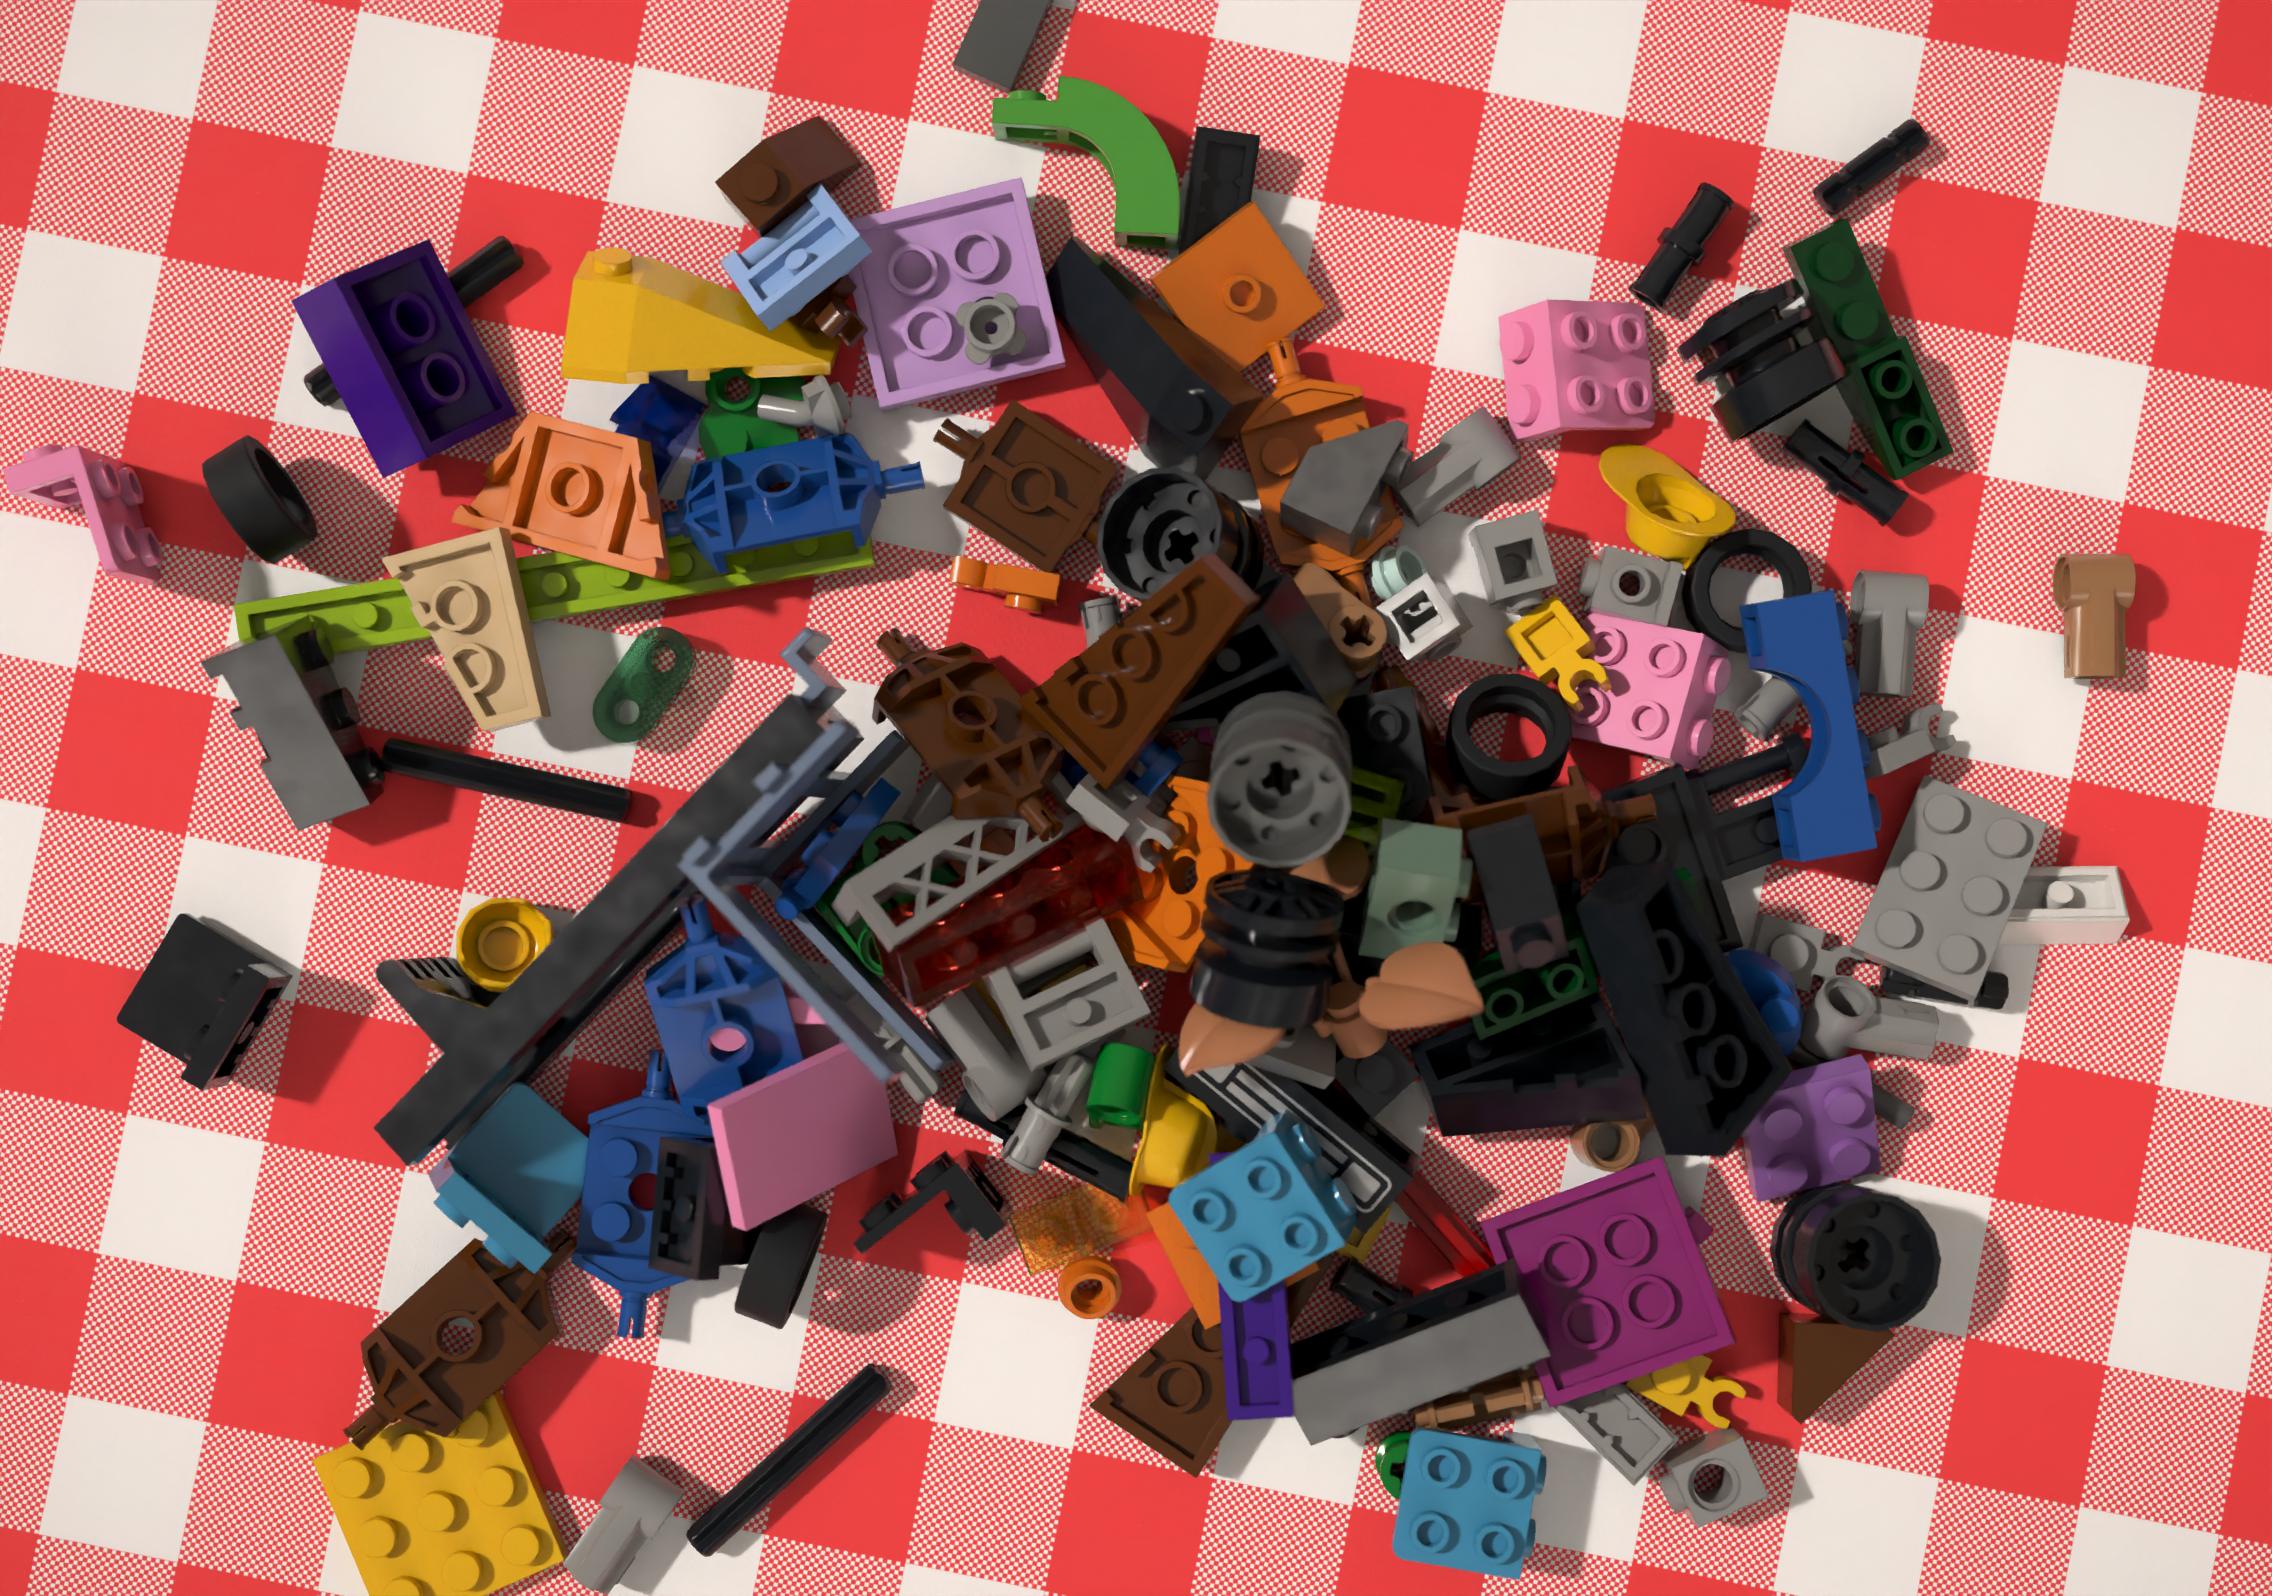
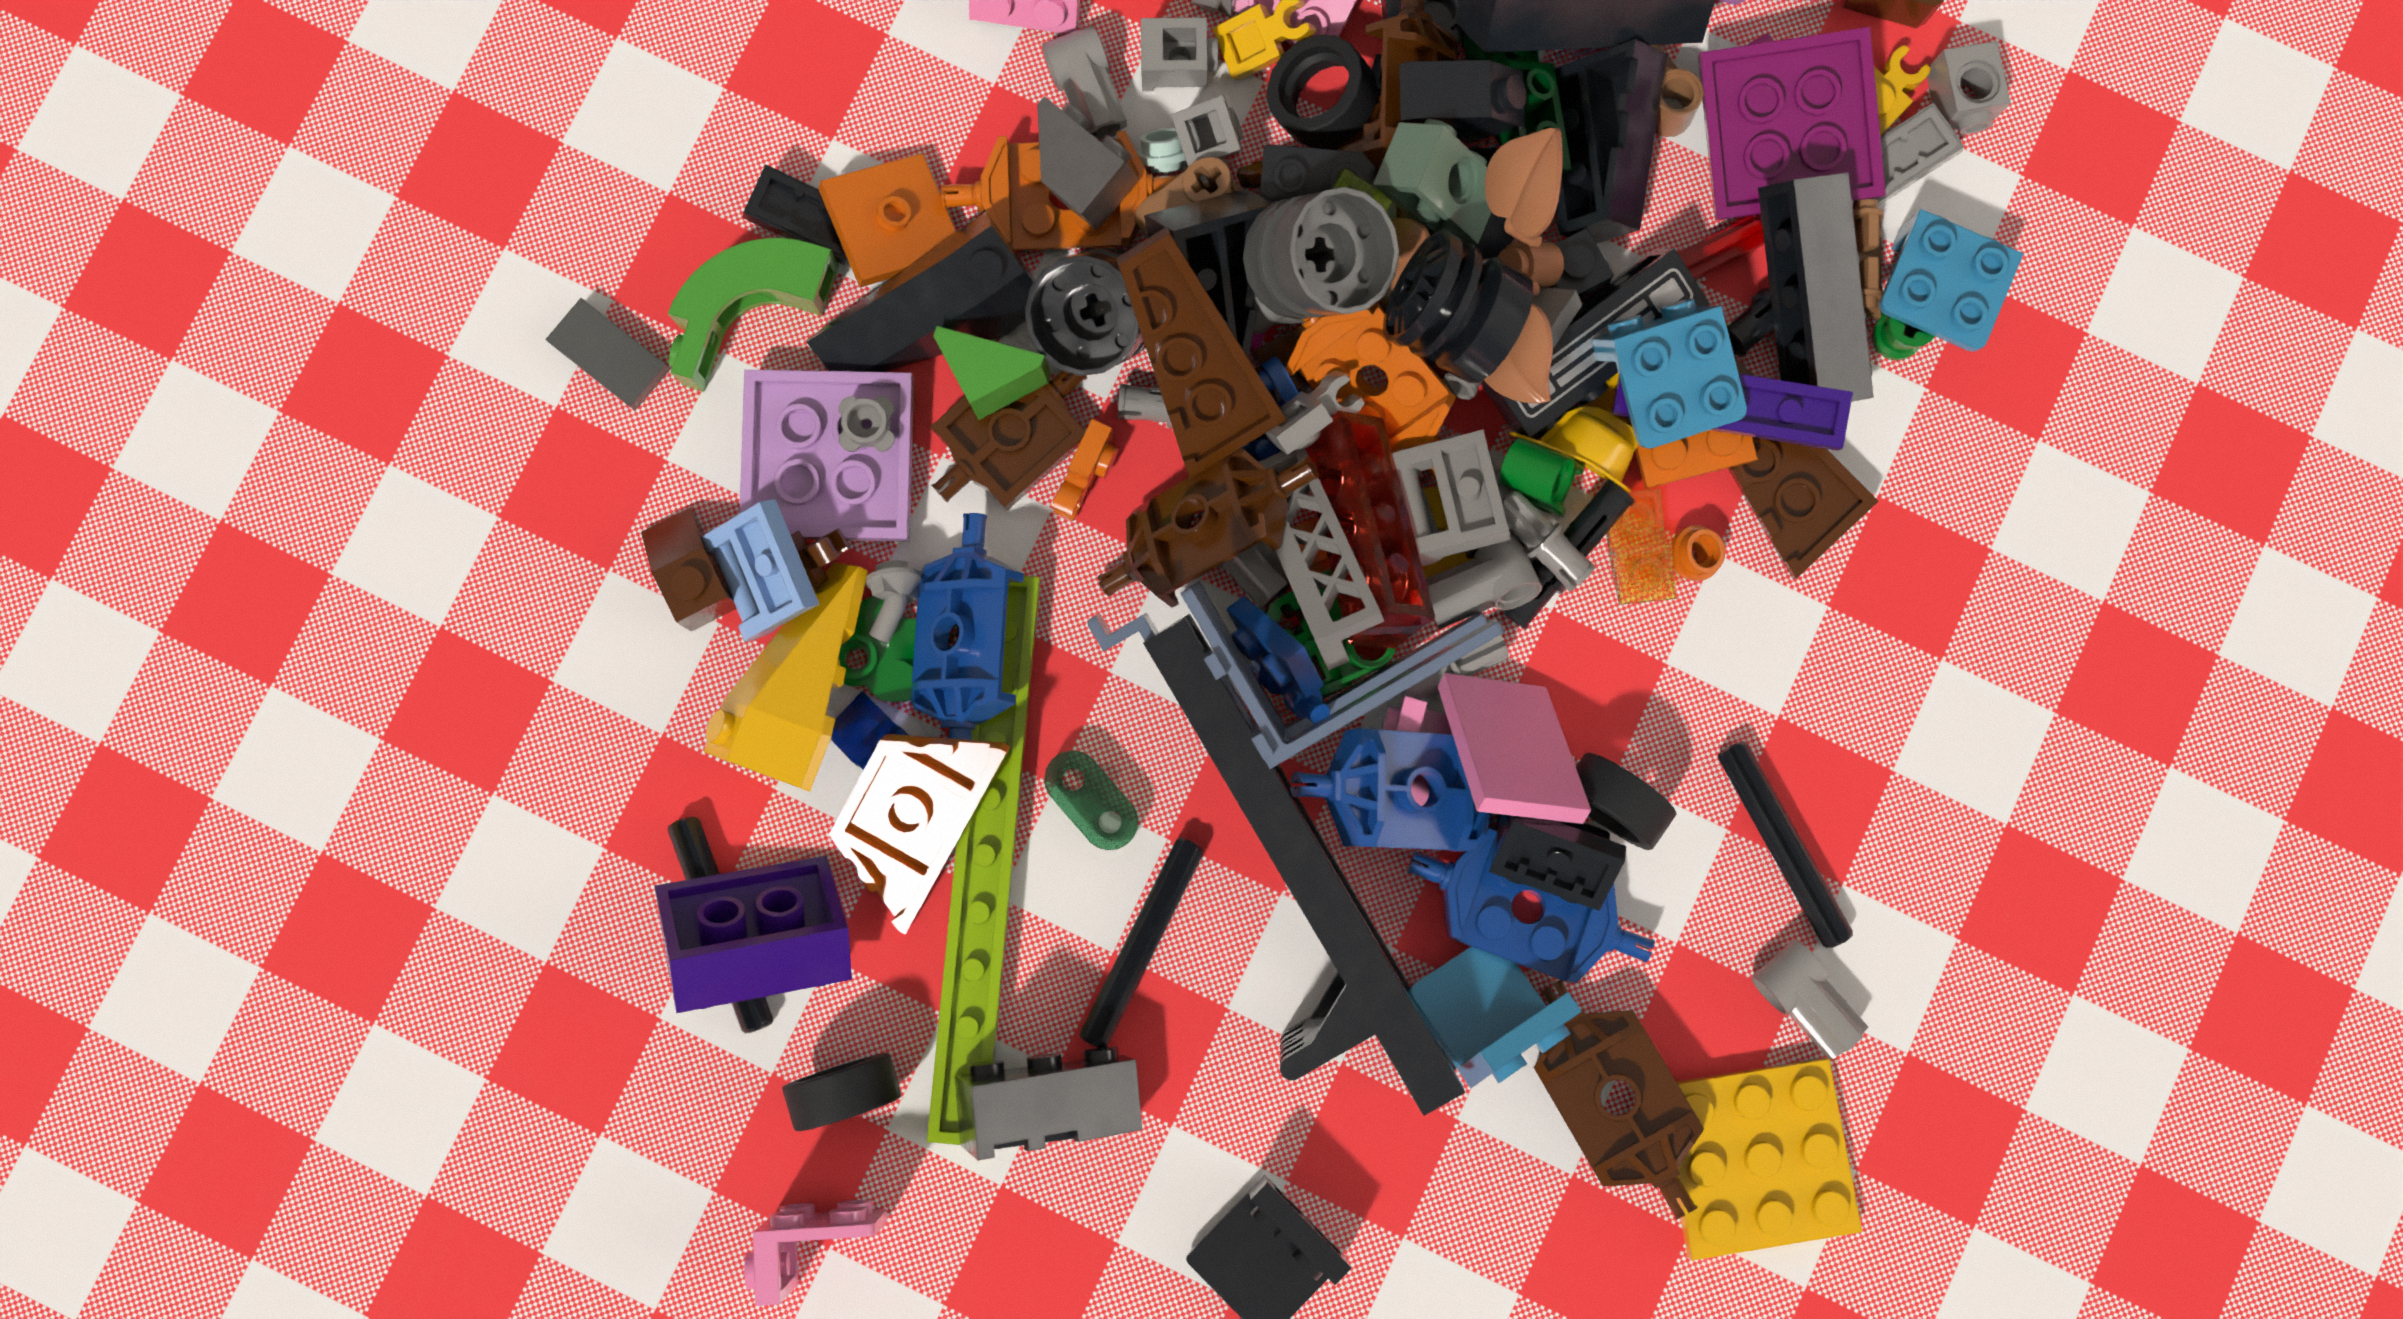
camera: 80 degrees left, 5 degrees down
tan wing [381,527,552,732] -> none
yellow hair [456,897,555,992] -> none
black bracket [853,1150,1013,1254] -> none
none -> bright green slope [933,326,1051,420]

